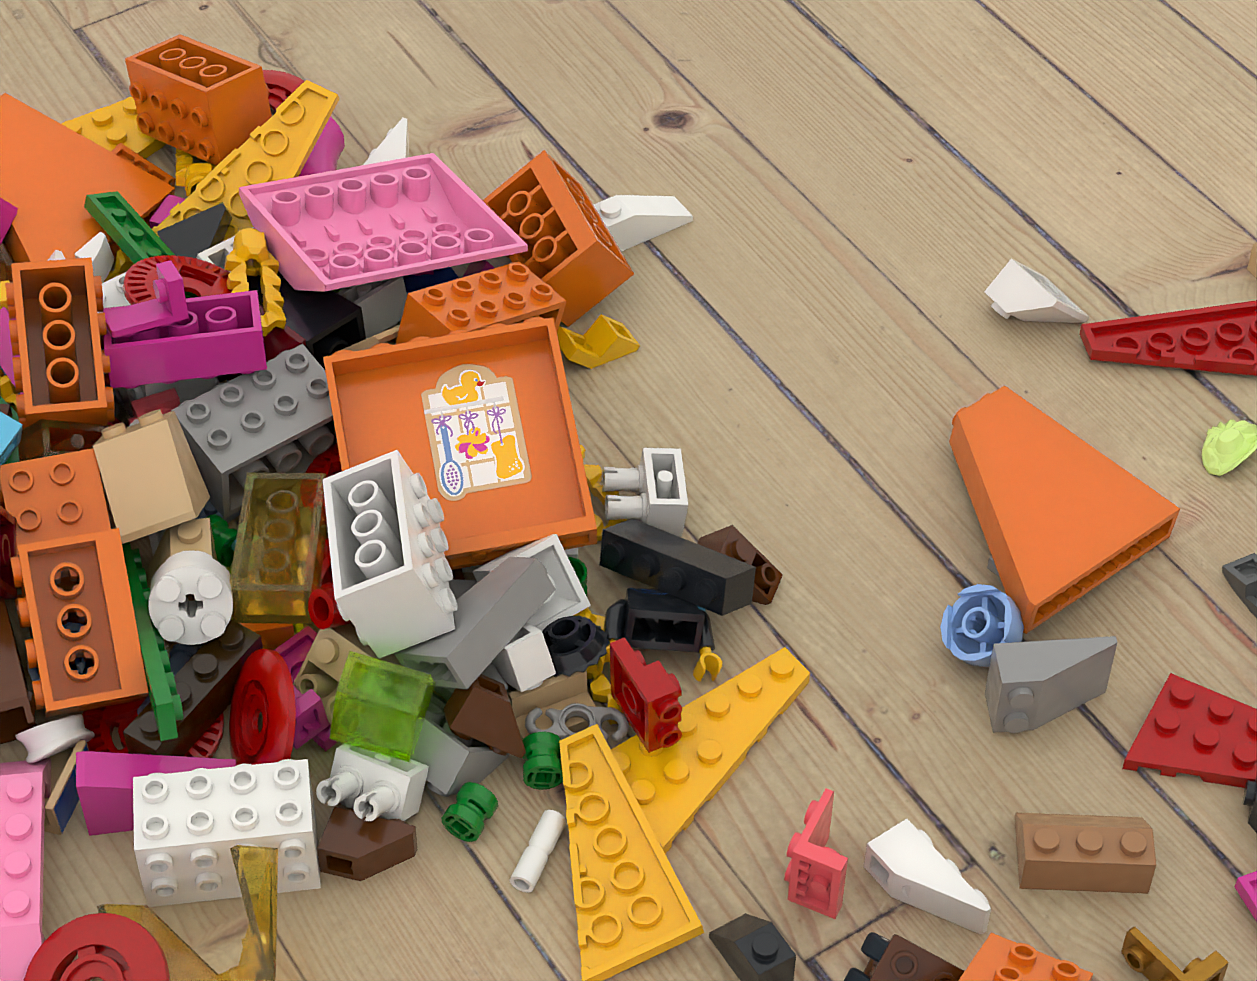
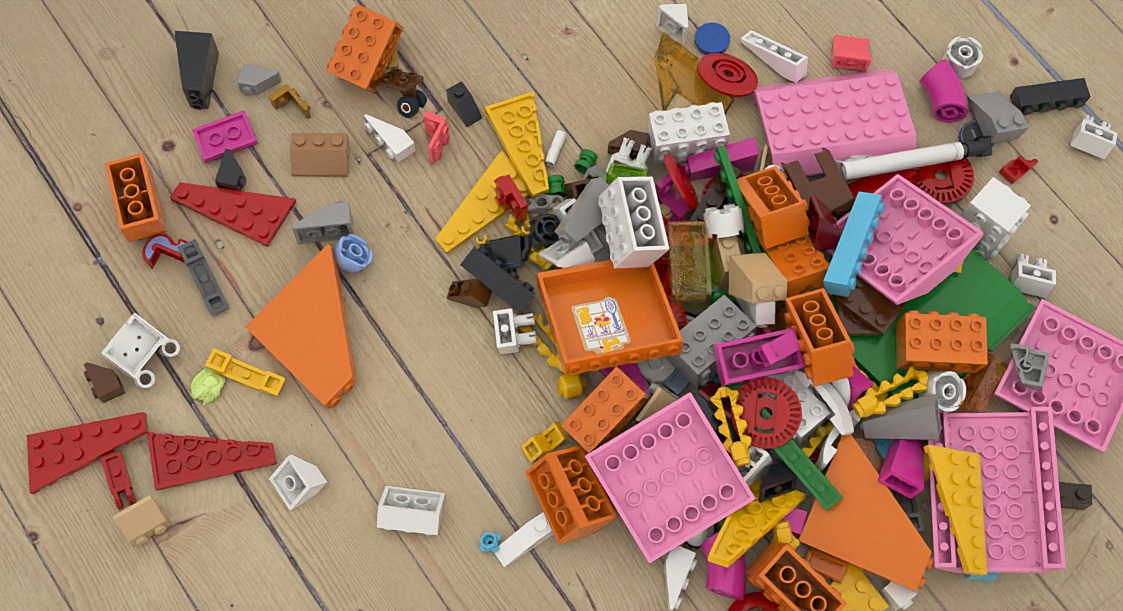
camera: 175 degrees right, 20 degrees up
none -> yellow slope [205,348,286,396]
none -> white slope [377,486,445,535]
none -> medium azure plate [479,532,501,553]

